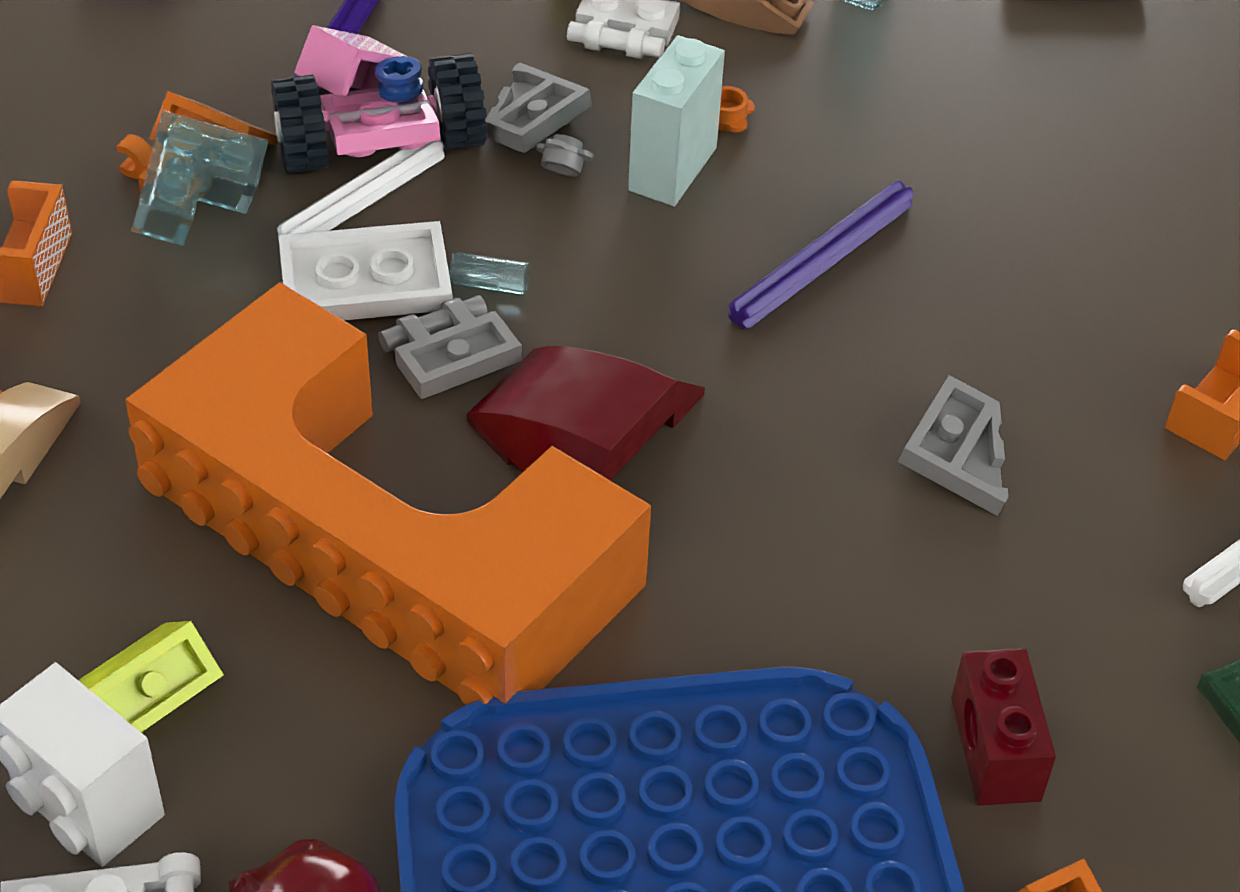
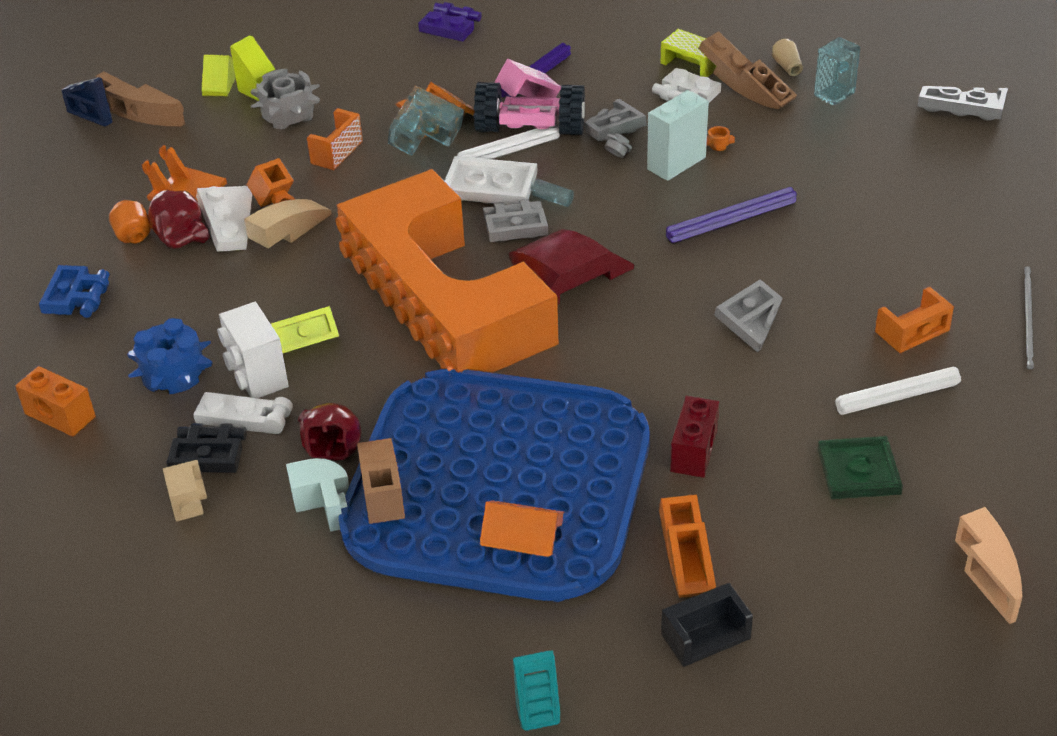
camera: 25 degrees right, 5 degrees down
blue bush [375,56,423,102] -> none

